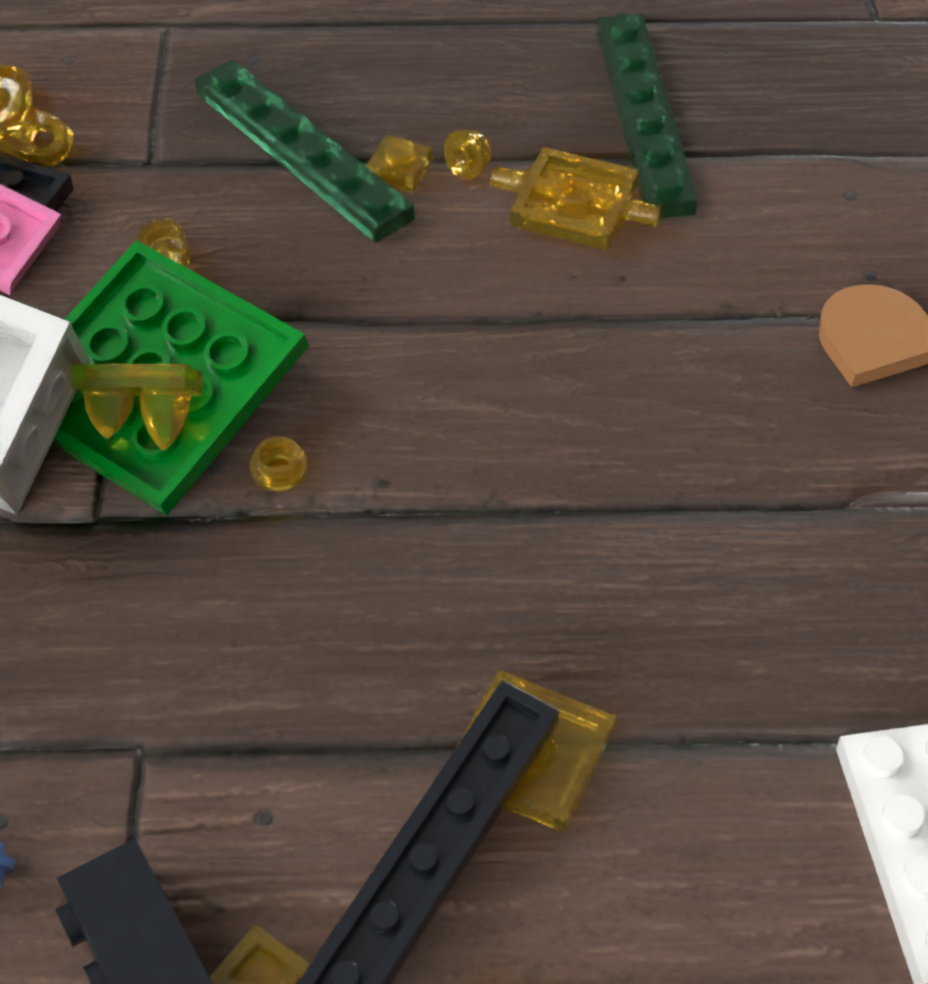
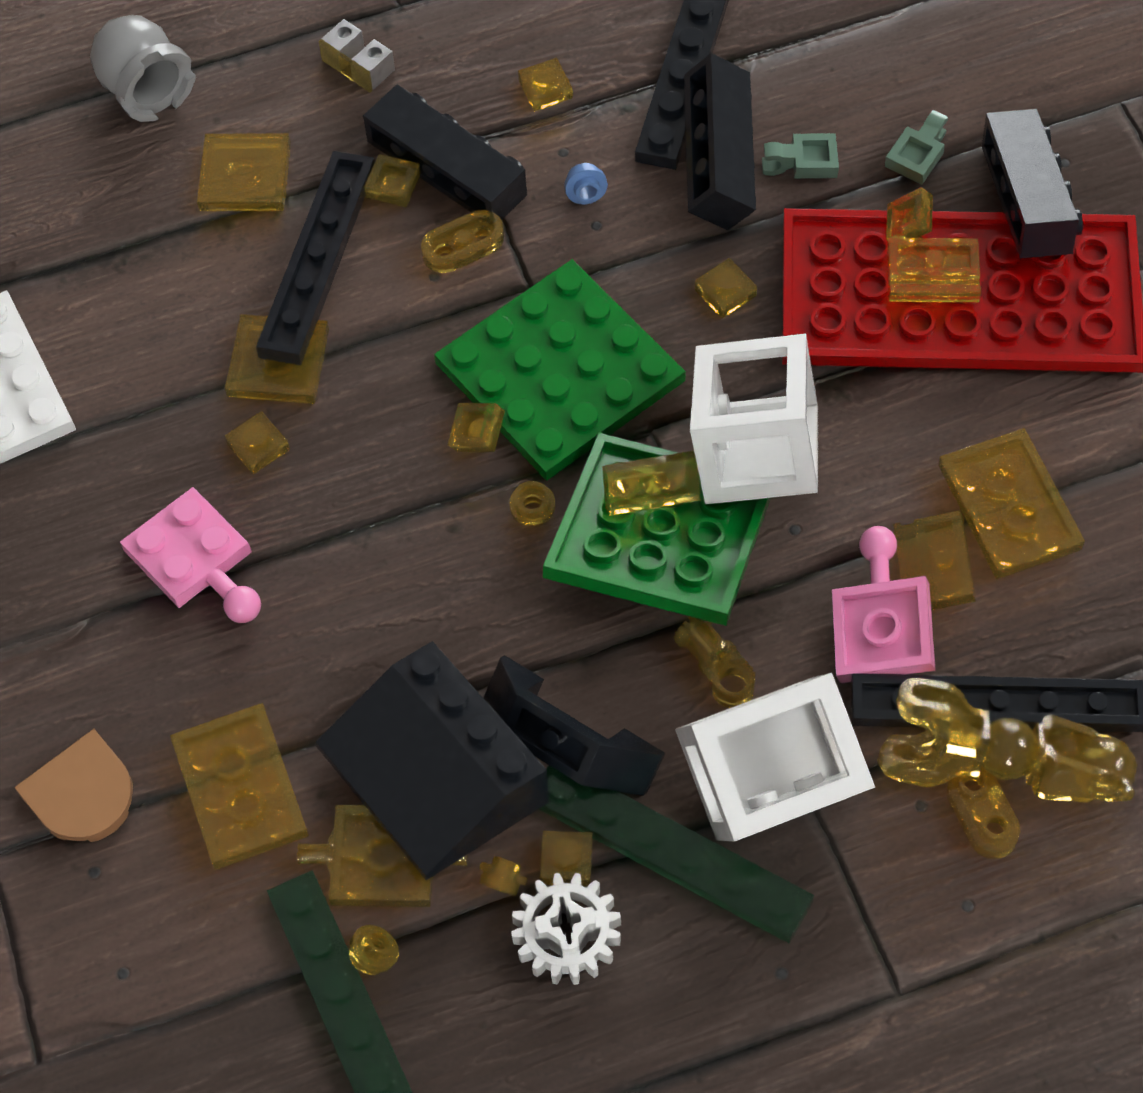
camera: 165 degrees right, 10 degrees up
none -> bright pink plate [120,487,261,623]
none -> clear yellow plate [170,703,309,870]
none -> clear yellow plate [225,411,290,475]
none -> black slope [316,641,549,881]
none -> clear yellow plate [349,925,399,975]
none -> clear yellow plate [421,210,504,273]
none -> green plate [434,259,686,481]
none -> clear yellow plate [448,403,505,452]
none -> black slope [483,655,665,796]
none -> white gear [511,873,621,985]
none -> white piece [675,673,875,842]

